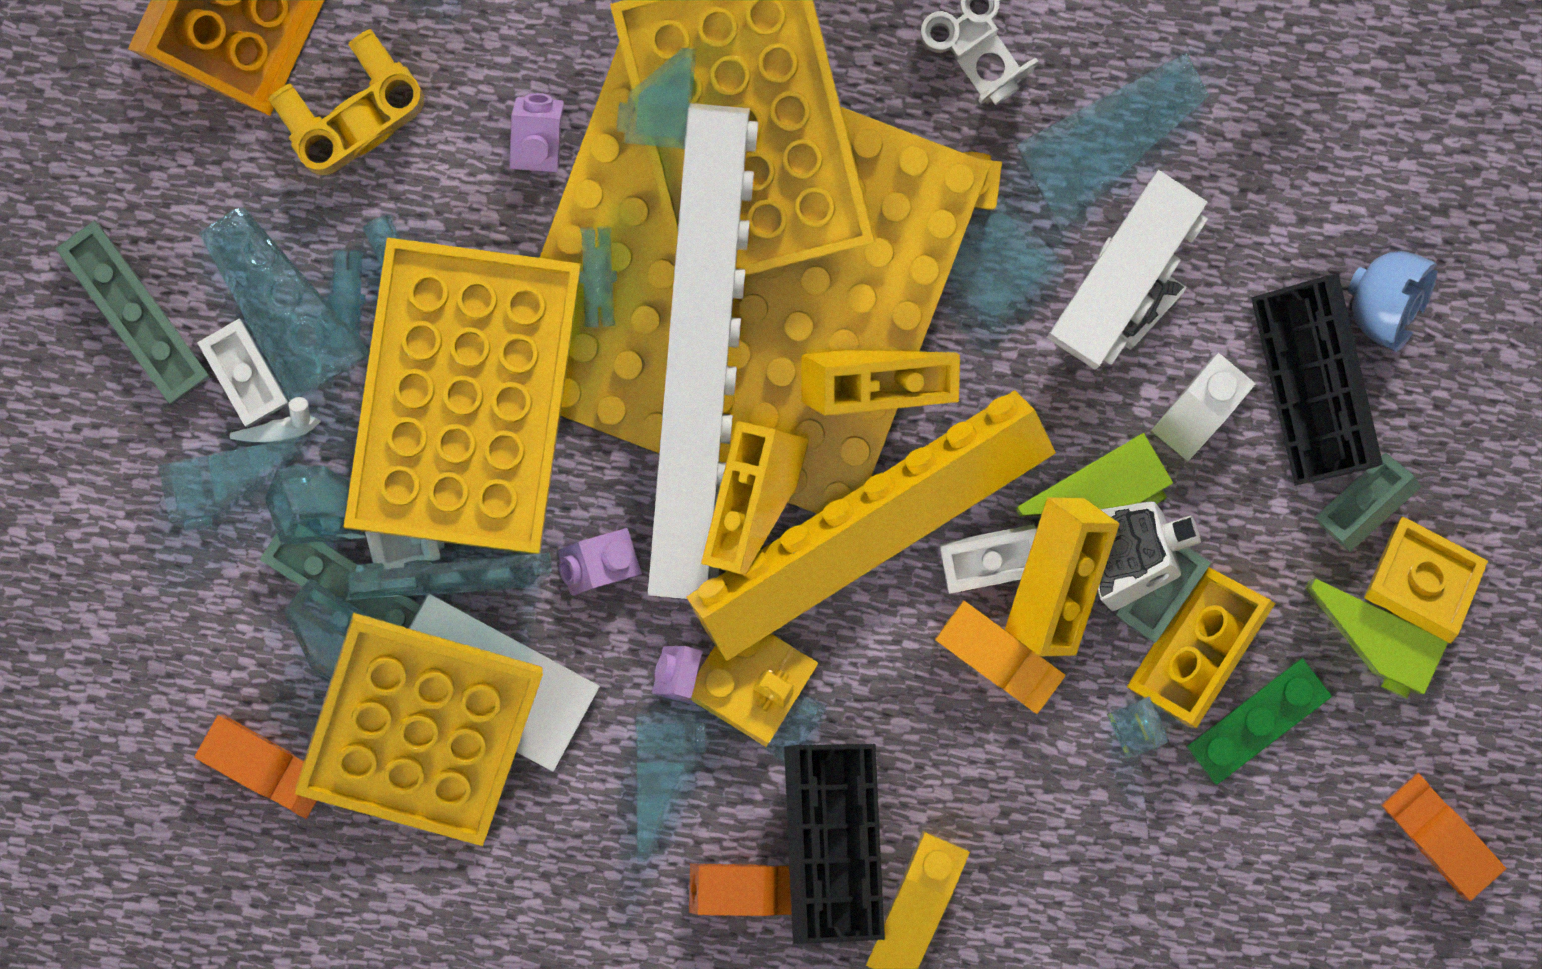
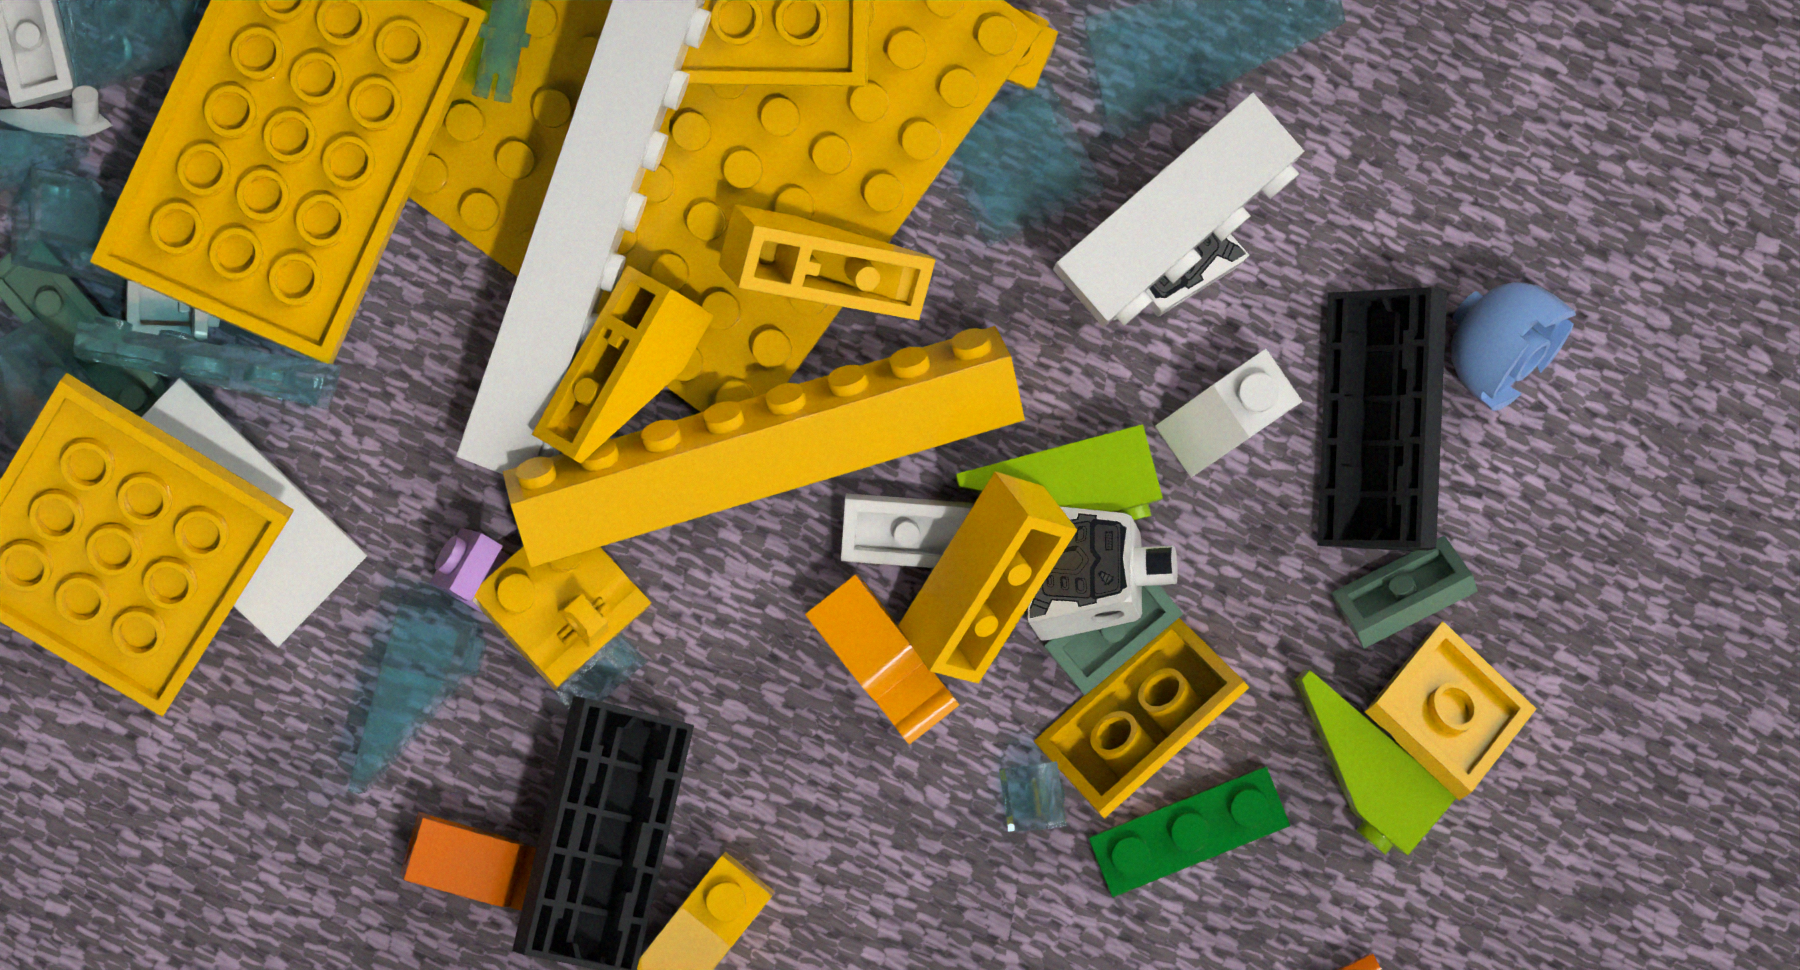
camera: 15 degrees right, 0 degrees up
lavender bracket [558,528,642,596] -> none

